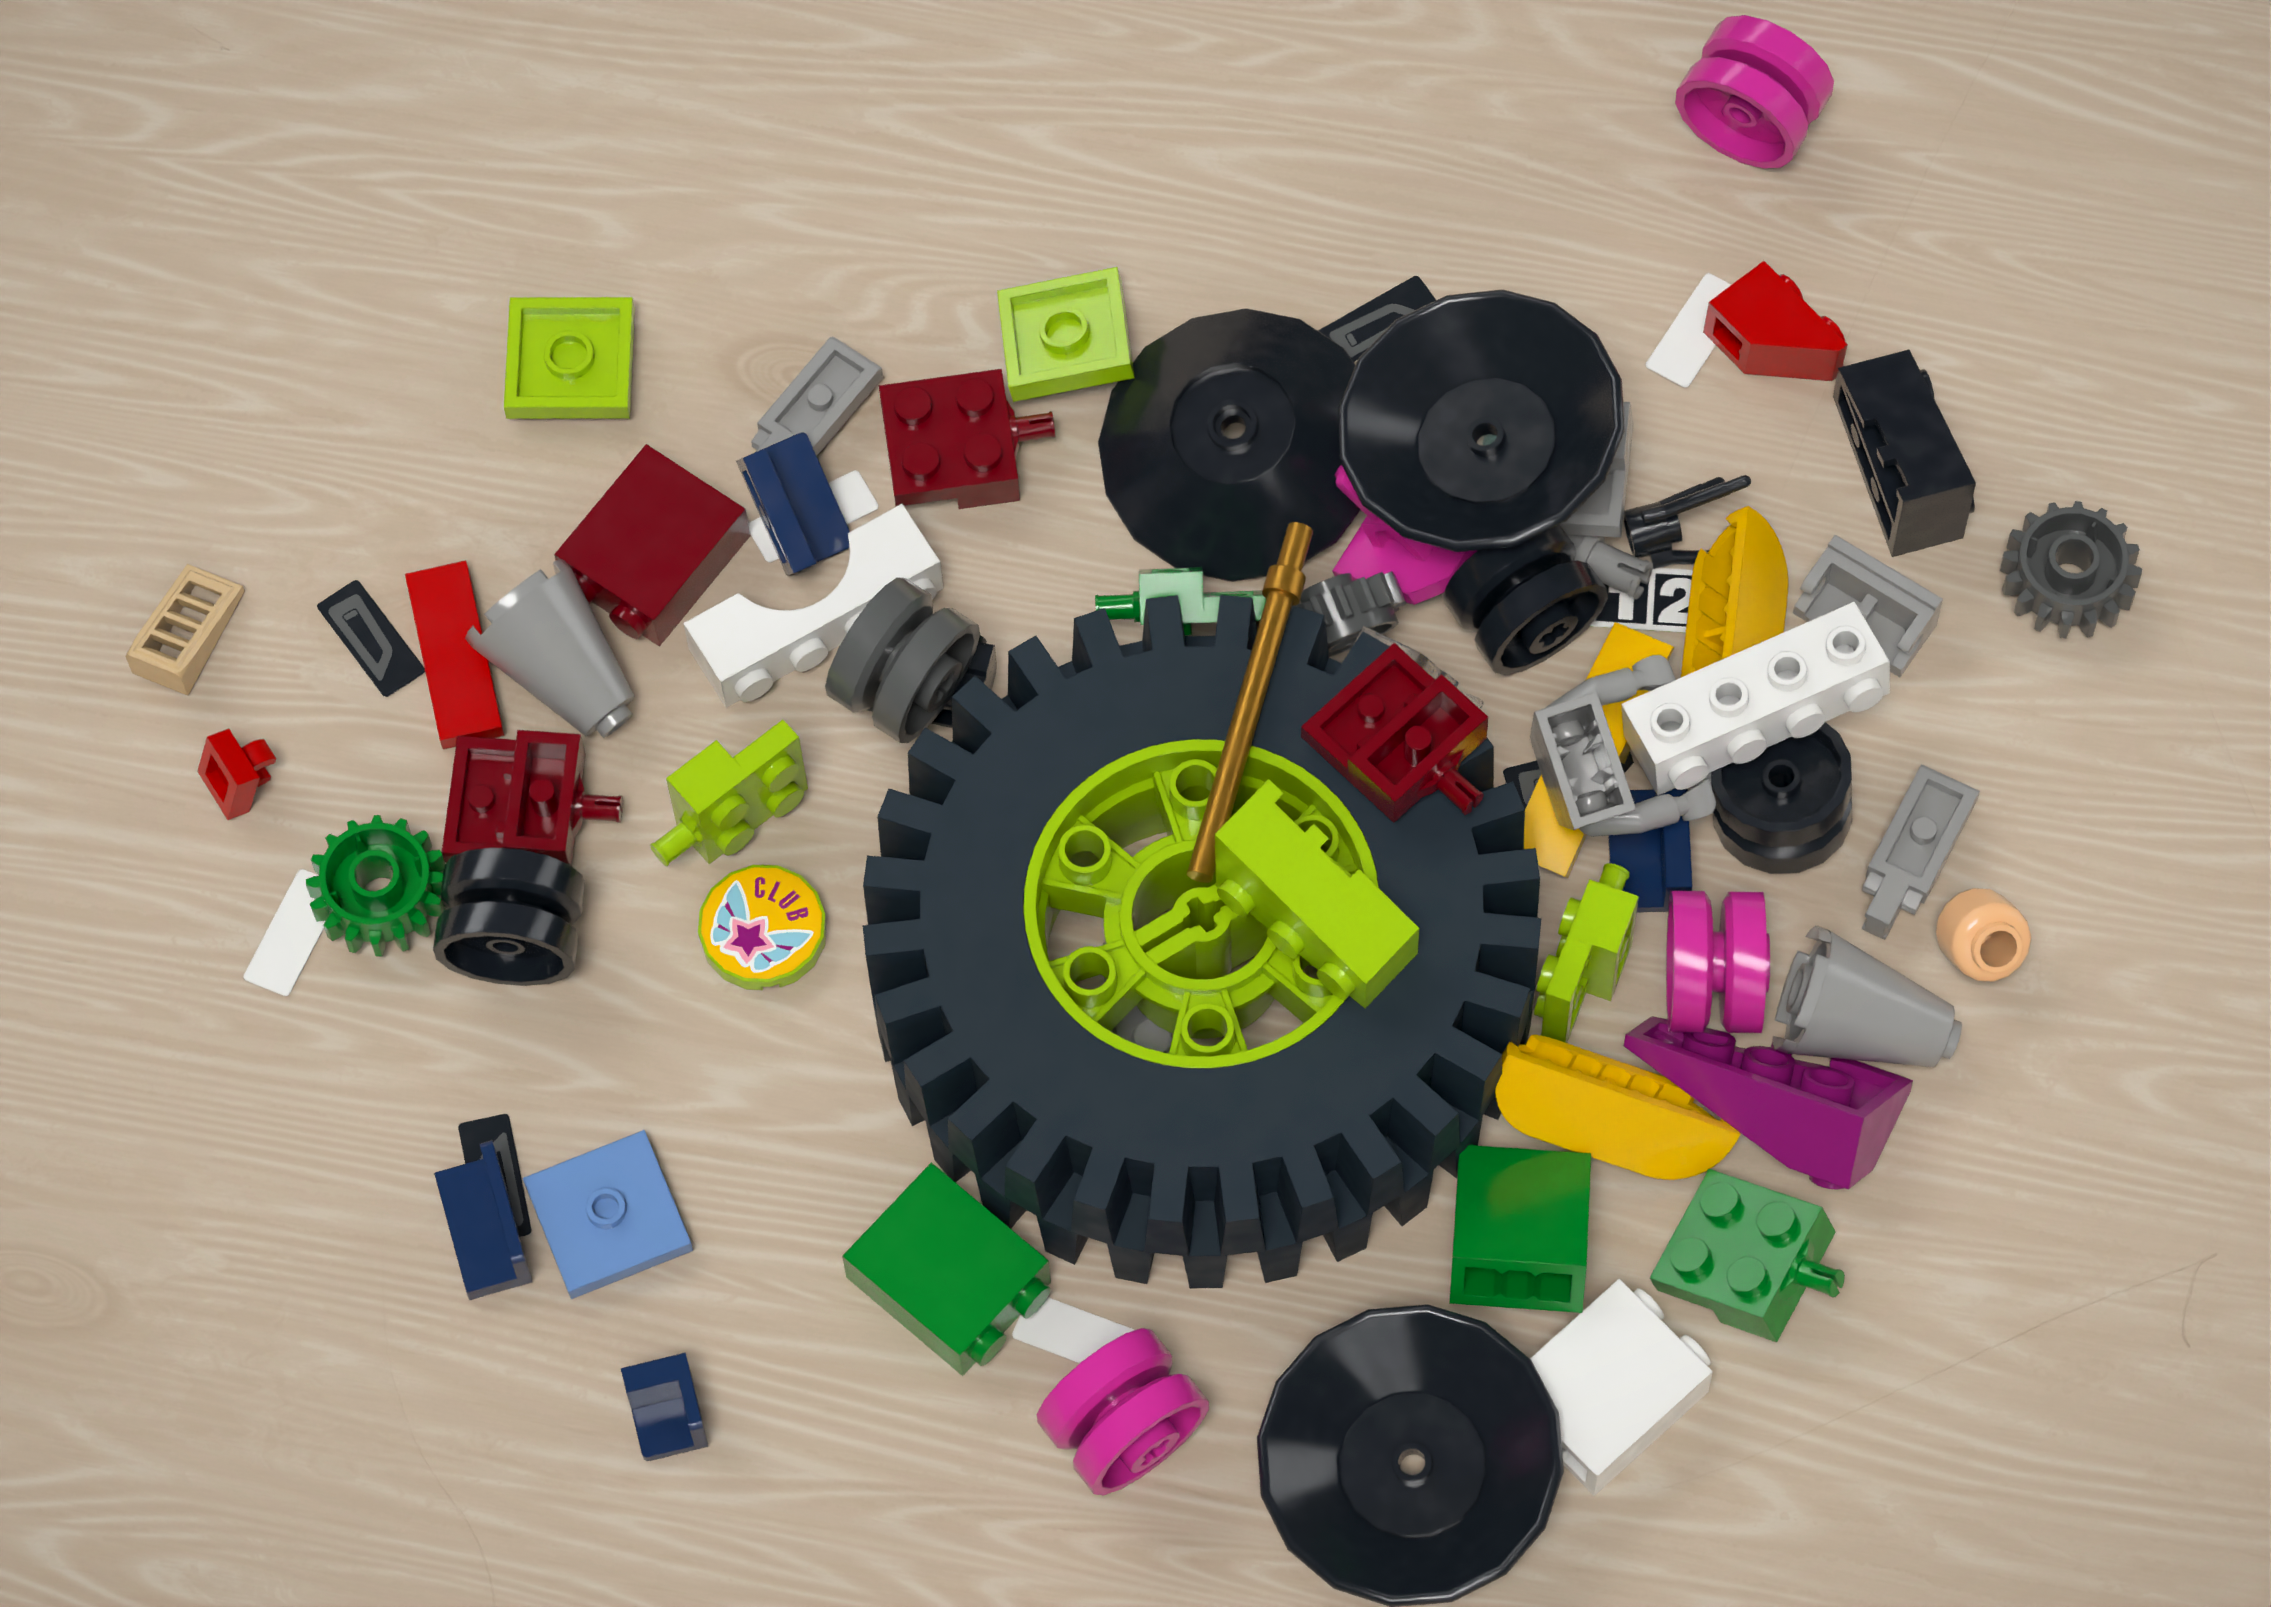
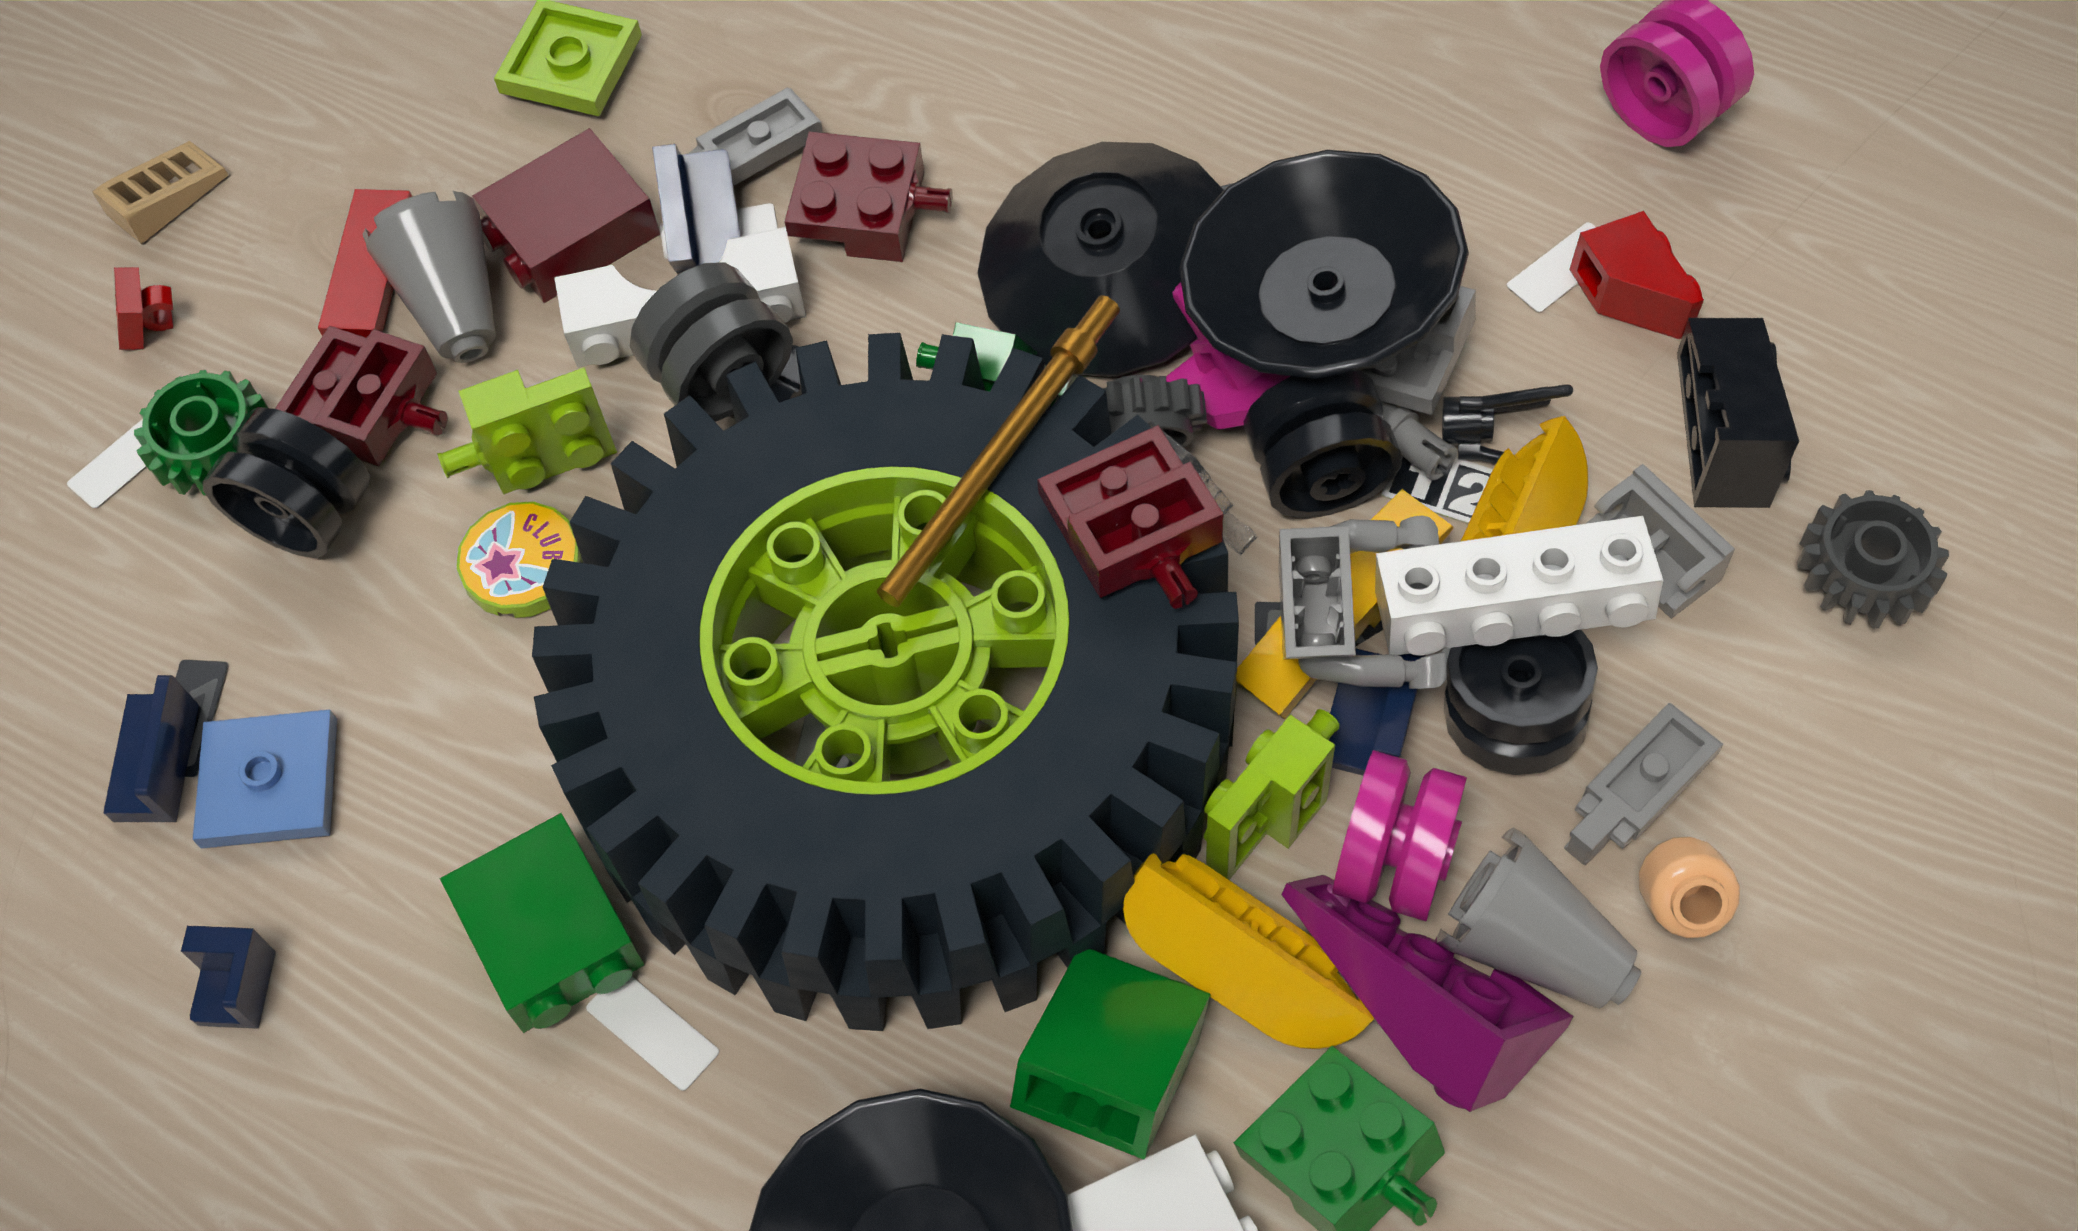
camera: 20 degrees right, 5 degrees down
black sticker [317,580,425,697] -> none
lime plate [997,267,1135,402] -> none
dark pink wheel [1036,1328,1209,1496] -> none
lime wedge [1215,779,1419,1009] -> none

